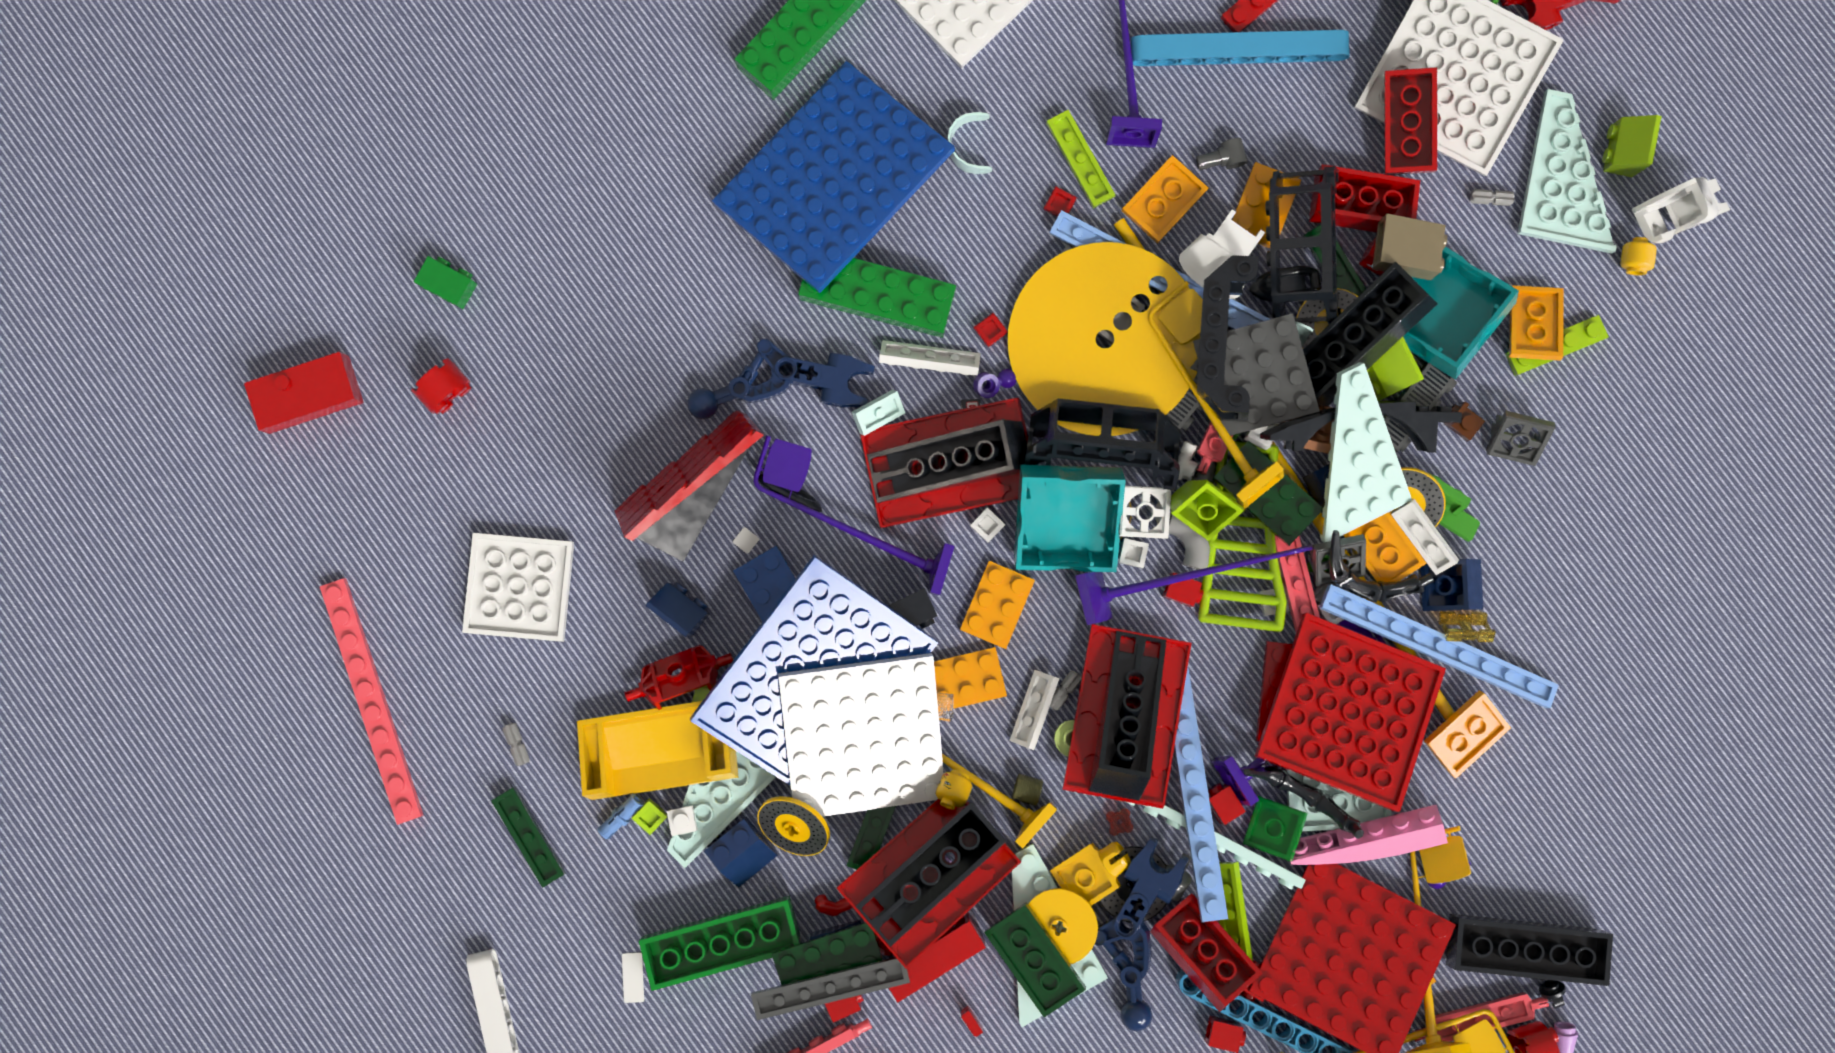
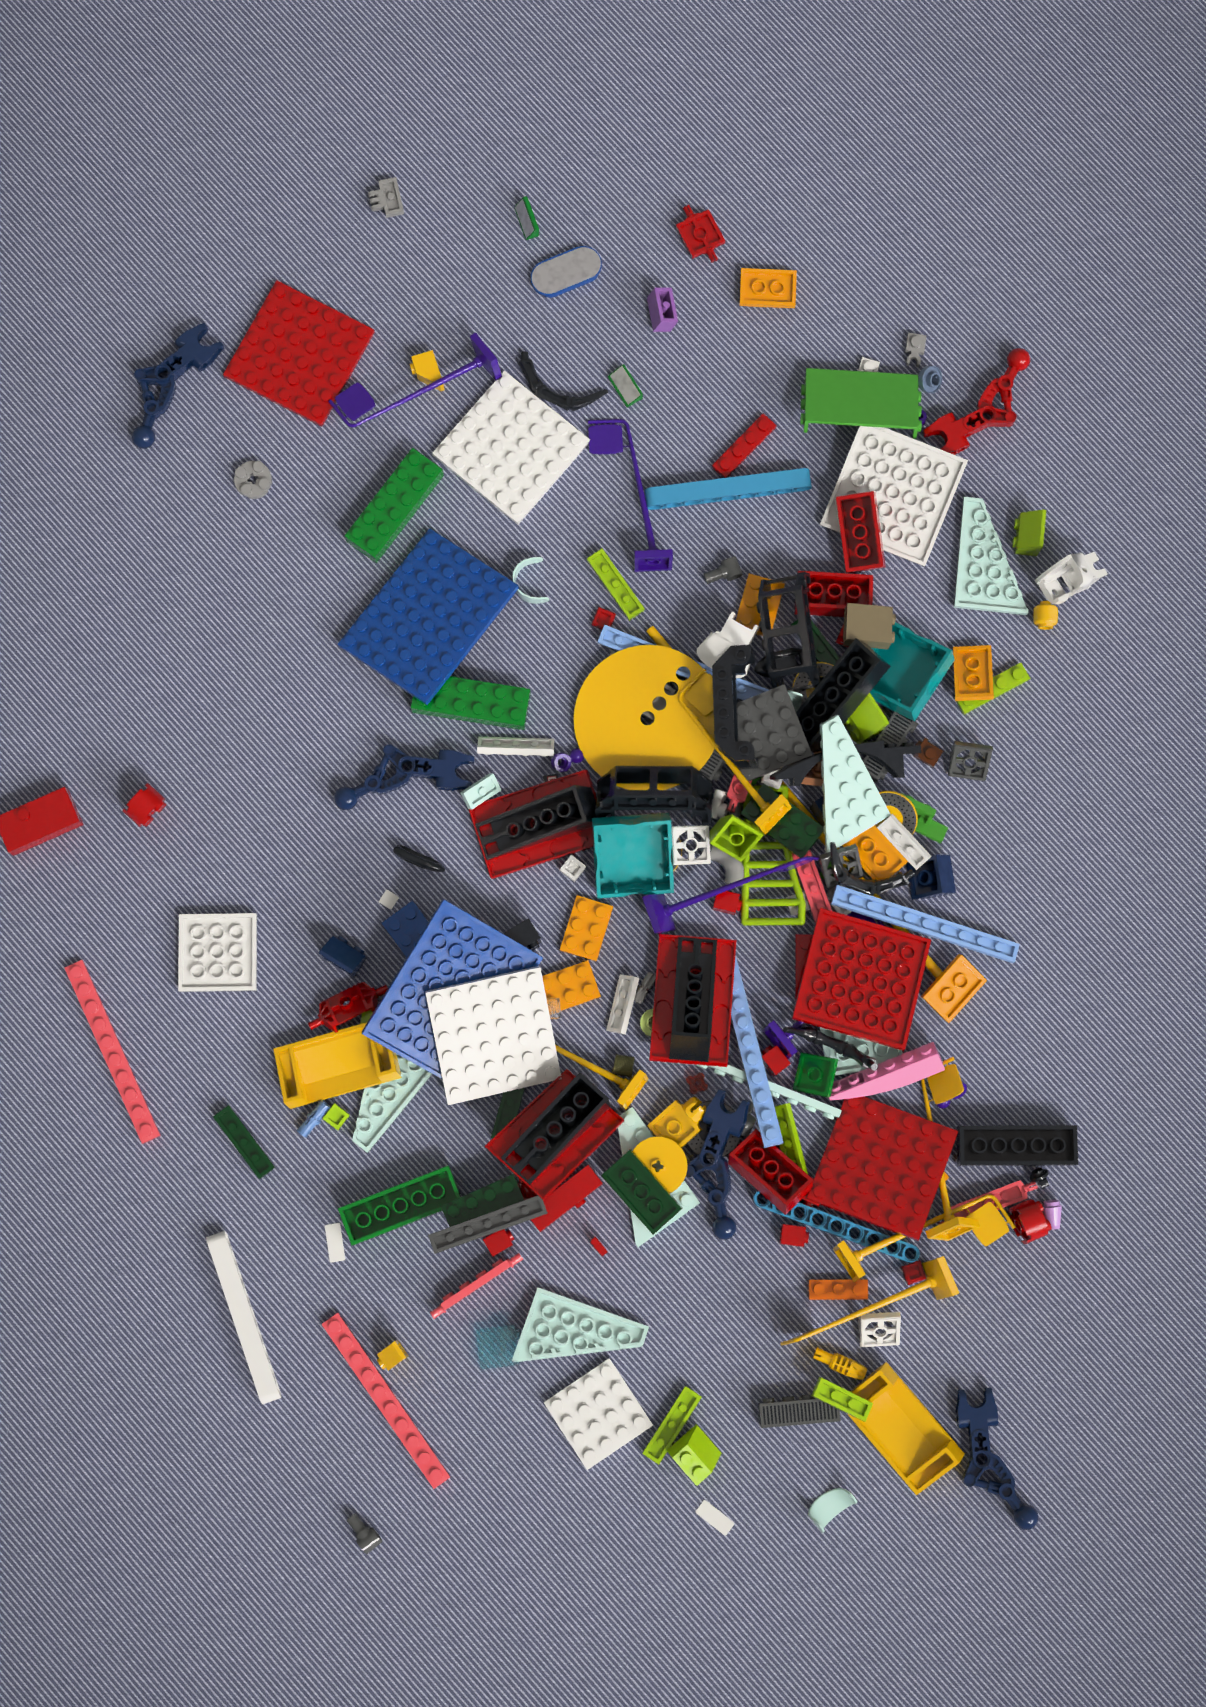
camera: 10 degrees left, 5 degrees down
green brick [413,256,477,310] -> none
light grey piece [503,723,530,766] -> none
red piece [614,411,764,562] -> none
white plate [667,805,698,836] -> none
dark blue slope [704,816,778,888] -> none
dark purple piece [753,435,955,596] -> none
piece [757,796,830,856] -> none
red arm [814,894,853,917] -> none
yellow head [935,769,973,810] -> none
red tile [973,313,1008,348] -> none
white plate [1118,538,1149,569] -> none
light orange plate [1121,155,1209,244] -> none
clear yellow piece [1438,611,1496,642] -> none
light grey piece [1470,189,1514,206] -> none

